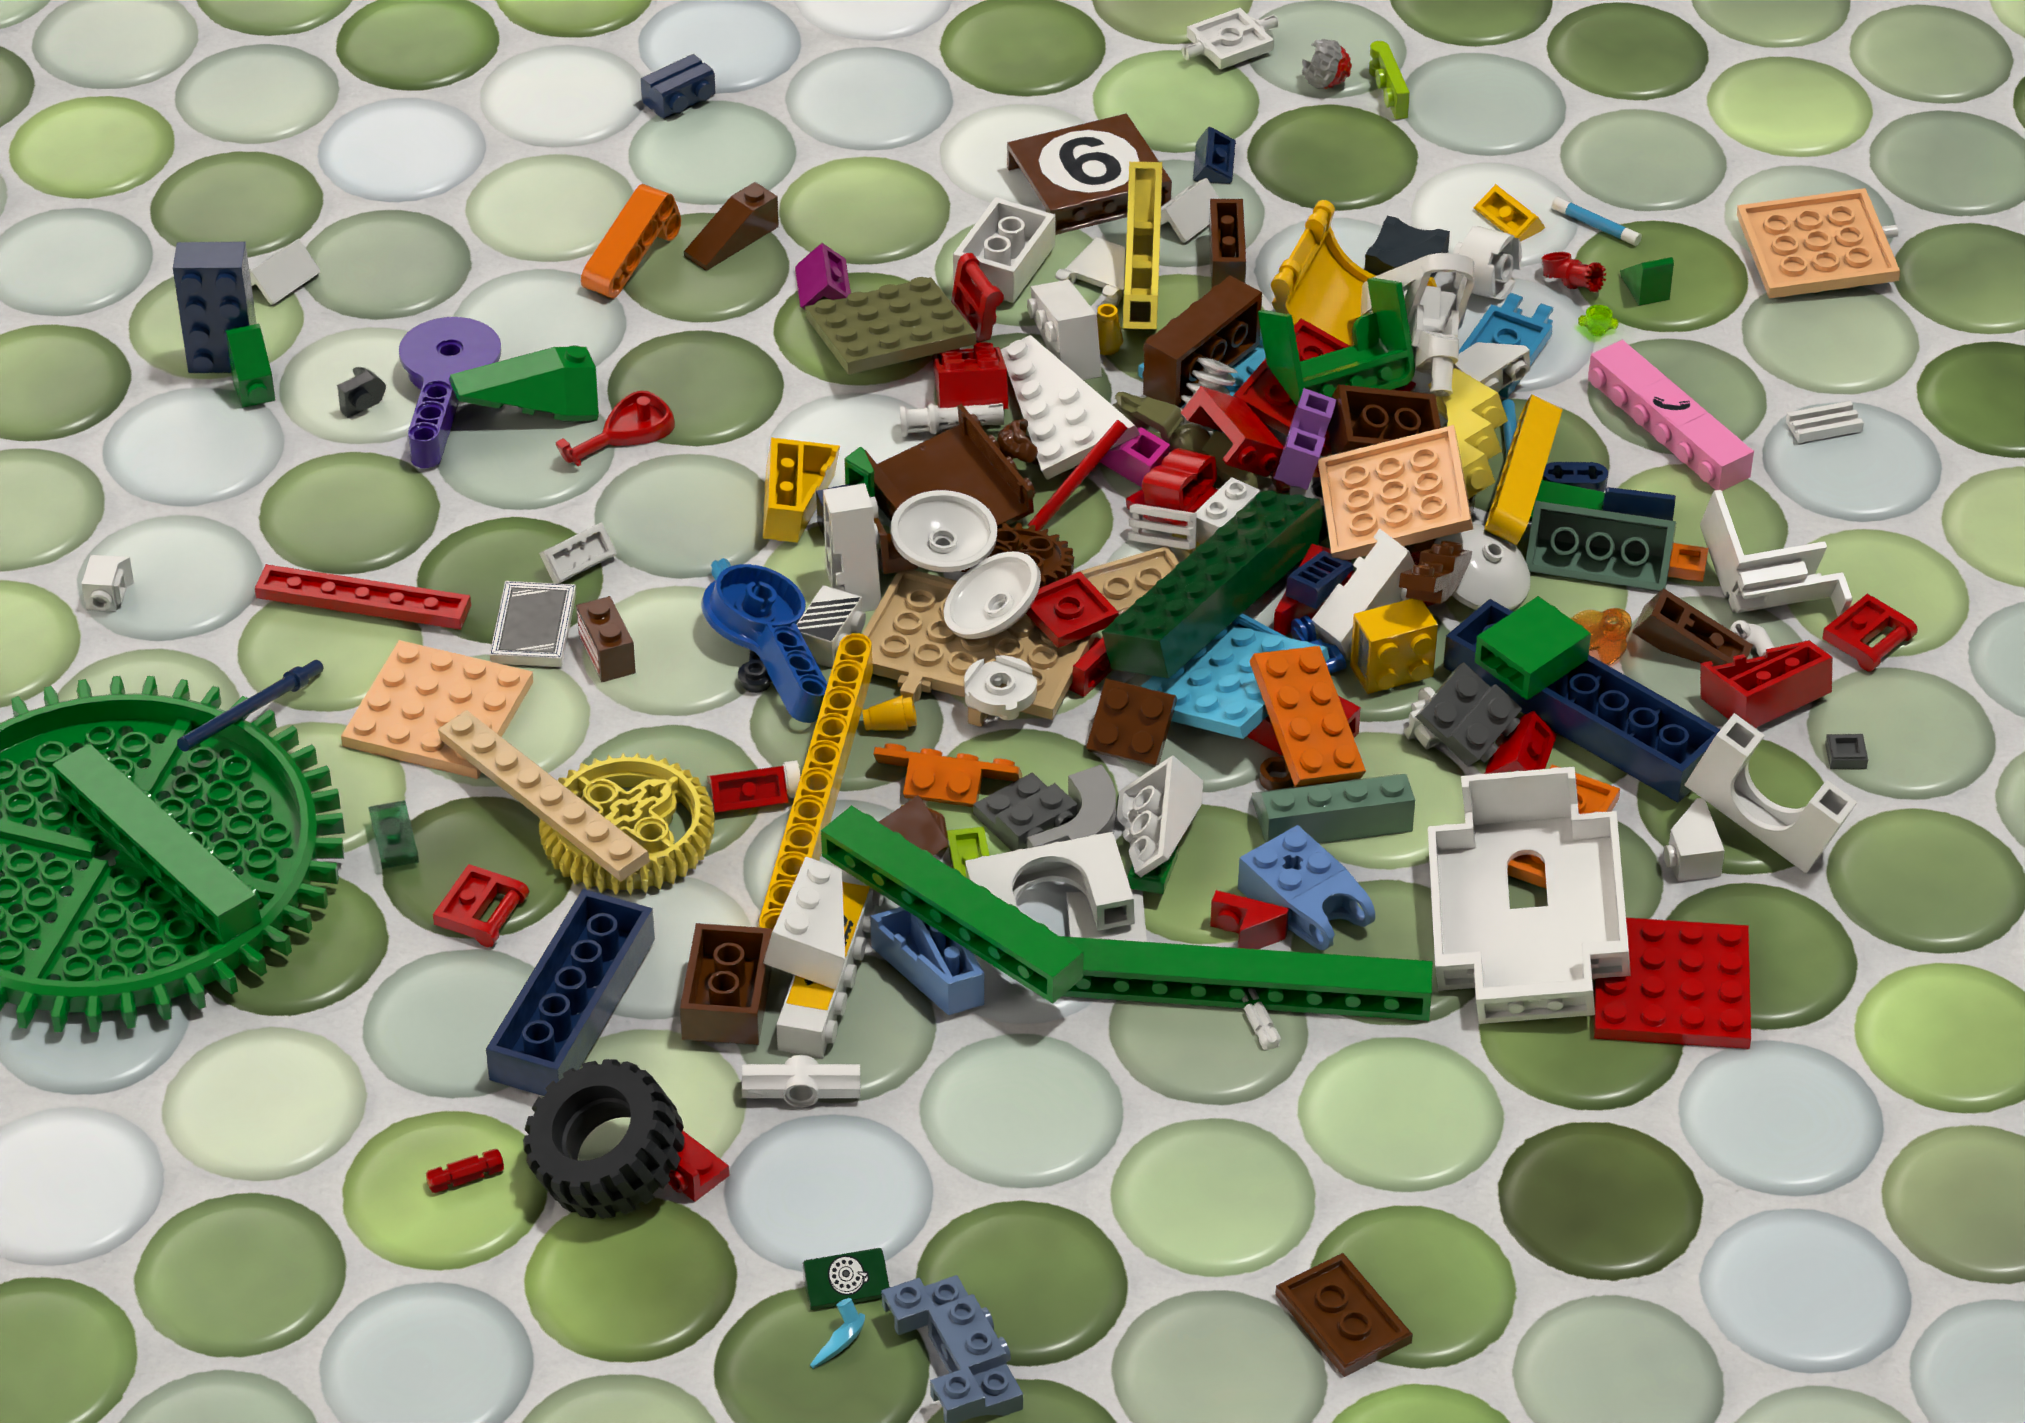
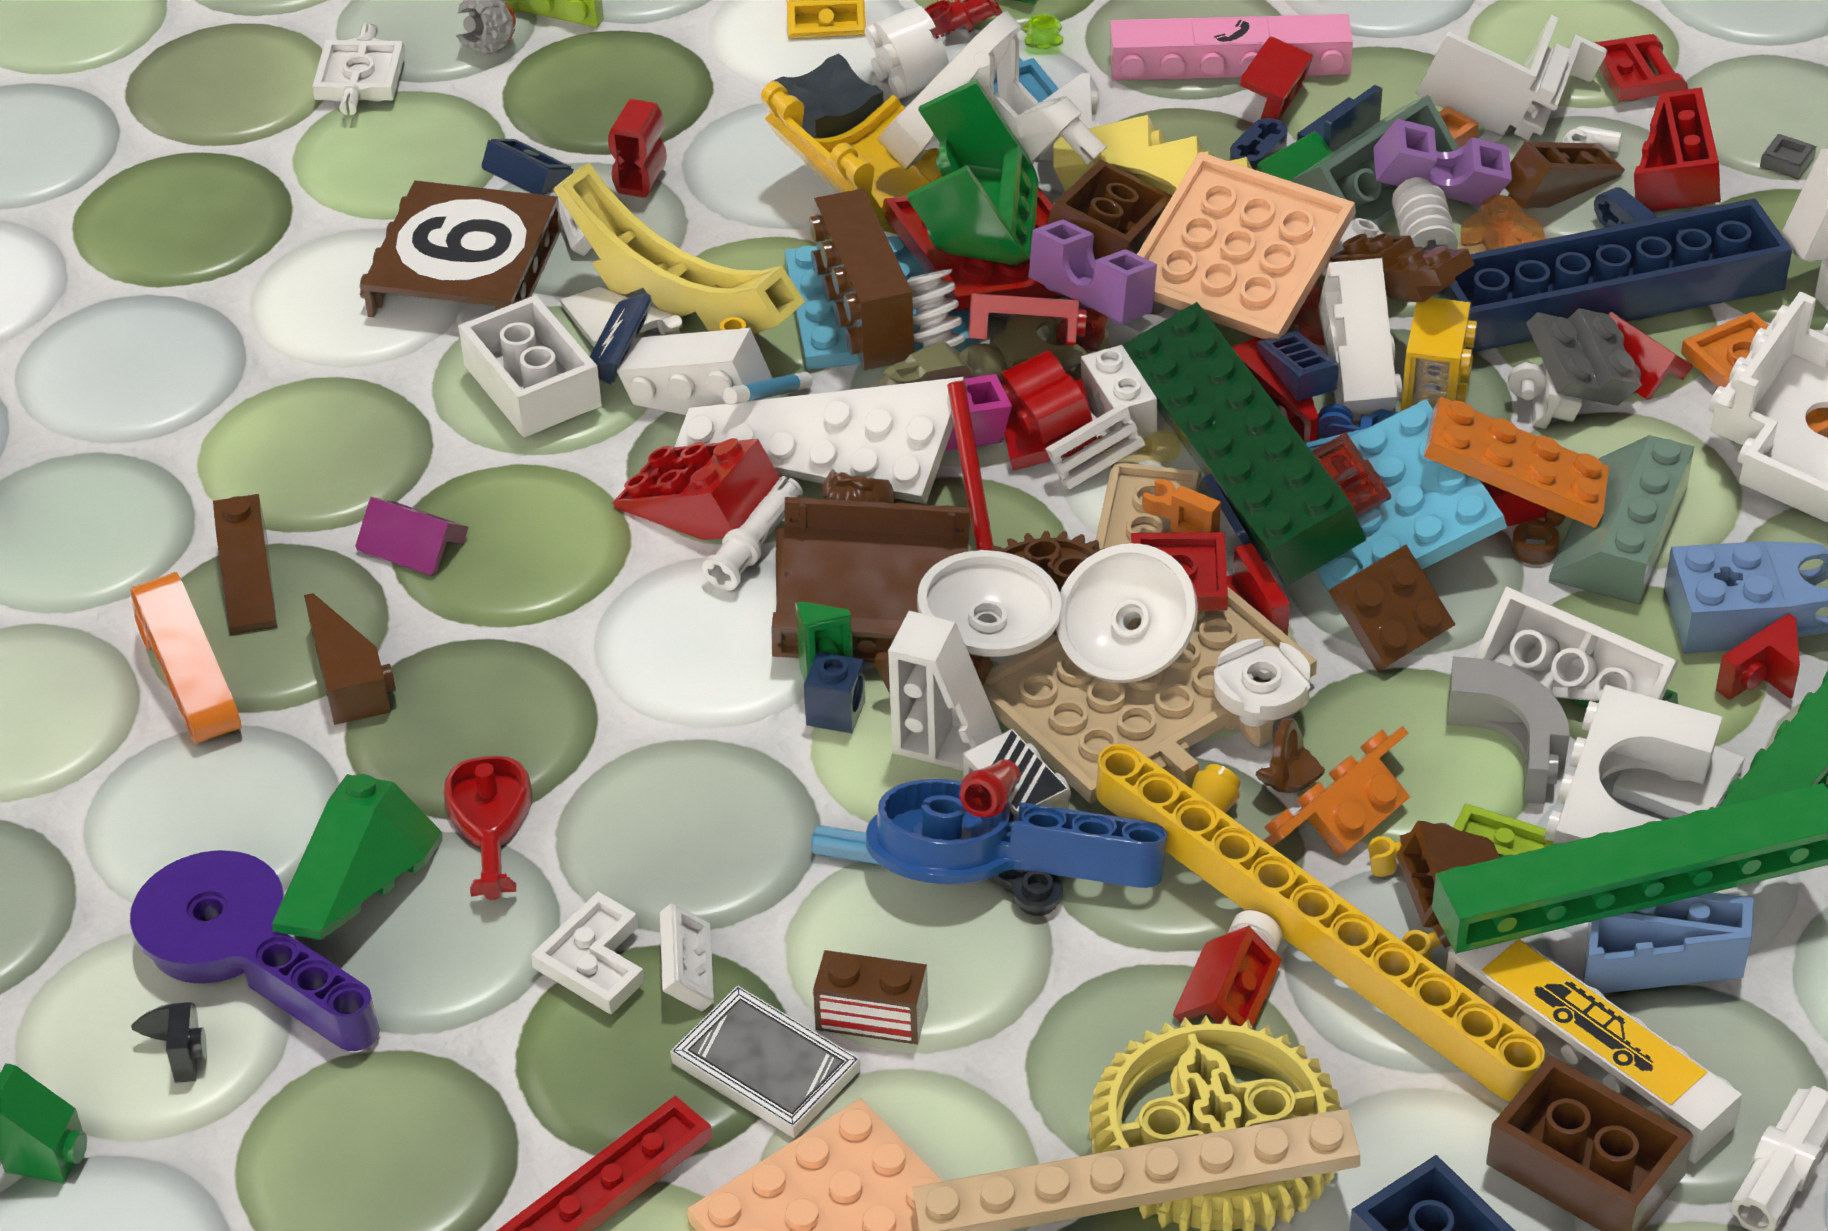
camera: 55 degrees left, 0 degrees up
yellow wedge [763,437,840,543] -> none
white wedge [763,857,845,990] -> none
olive plate [805,277,977,375] -> none
red plate [951,253,1004,342] -> none
dark grey plate [973,772,1078,851] -> none
reddish brown brick [1209,199,1246,289] -> none
green brick [1475,596,1591,700] -> none
yellow beam [1484,394,1563,545] -> none
none -> reddish brown slope [304,593,396,725]
none -> white plate [531,891,645,1015]
none -> dark blue slope [589,293,652,385]
none -> red brick [608,98,667,198]
none -> bar [723,372,813,405]
none -> red cone [960,759,1021,818]
none -> orange plate [1142,478,1221,532]
none -> red panel [1239,36,1313,120]
none -> reddish brown piece [1255,718,1325,793]
none -> clear red slope [1312,432,1391,517]
none -> medium lavender arch [1373,119,1512,208]
none -> white piece [1392,177,1458,251]
none -> dark blue beam [1594,187,1657,228]

